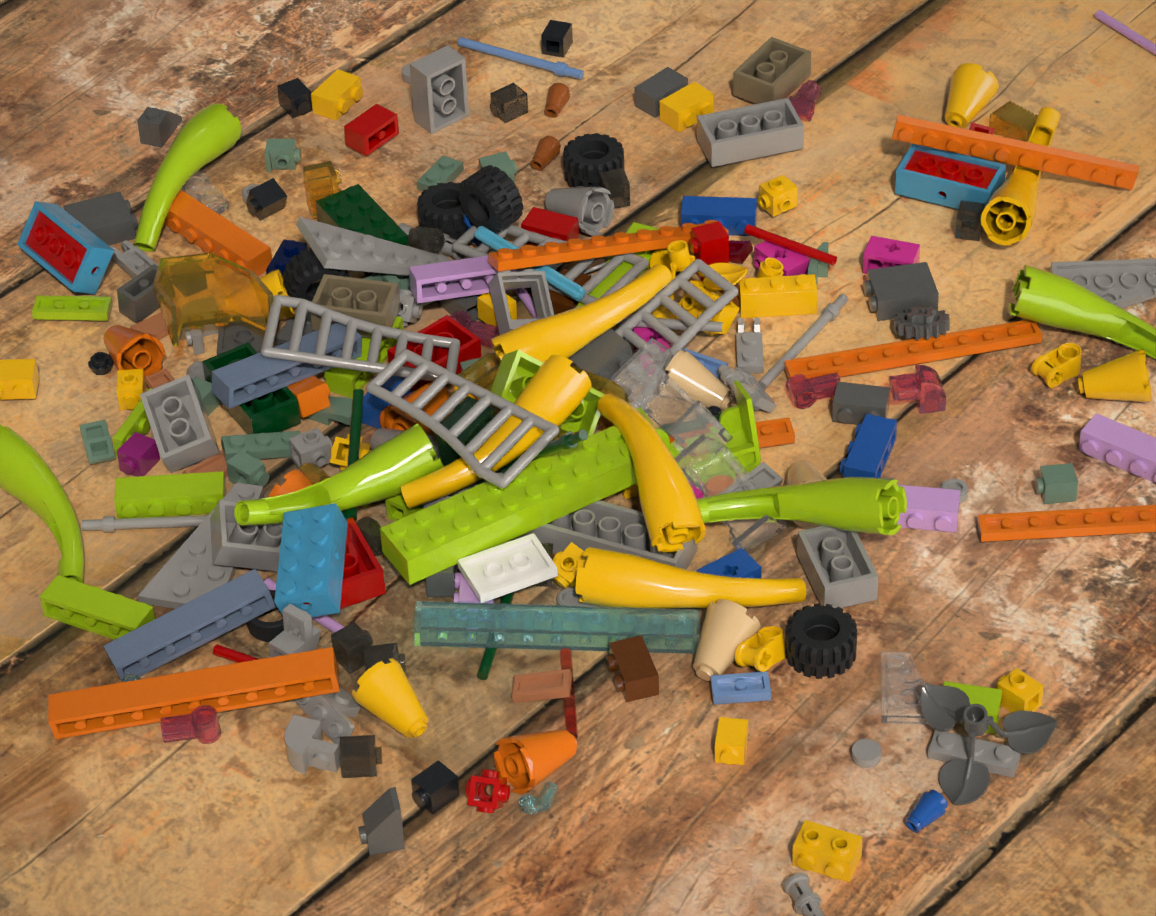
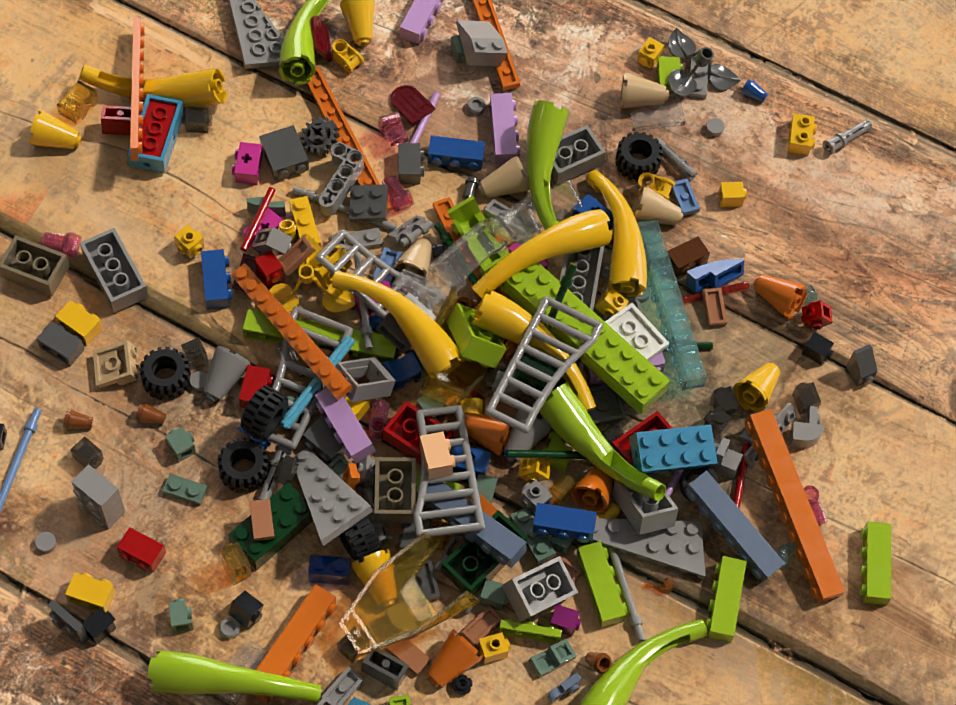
camera: 110 degrees left, 20 degrees up
none -> dark grey plate [47,600,88,645]
none -> tan plate [93,340,140,388]
none -> nougat tile [249,499,275,541]
none -> light grey brick [252,227,292,256]
none -> nougat tile [278,236,316,276]
none -> dark red window [311,15,333,62]
none -> light grey beam [319,143,364,216]
none -> orange plate [342,463,360,490]
none -> dark grey plate [349,184,388,222]
none -> dark red window [391,85,436,125]
none -> lavender bar [410,91,440,143]
none -> light nougat brick [420,432,456,480]
none -> light grey slope [456,20,508,66]
none -> dark grey pin [462,177,479,200]
none -> blue brick [532,503,597,543]
none -> sand blue plate [547,673,582,703]
none -> dark orange cone [585,652,612,673]
none -> tan cone [620,72,669,108]
none -> clear orange hand [645,578,674,594]
none -> light grey pin [657,137,698,181]
none -> blue slope [686,258,744,293]
none -> lime brick [860,521,891,606]

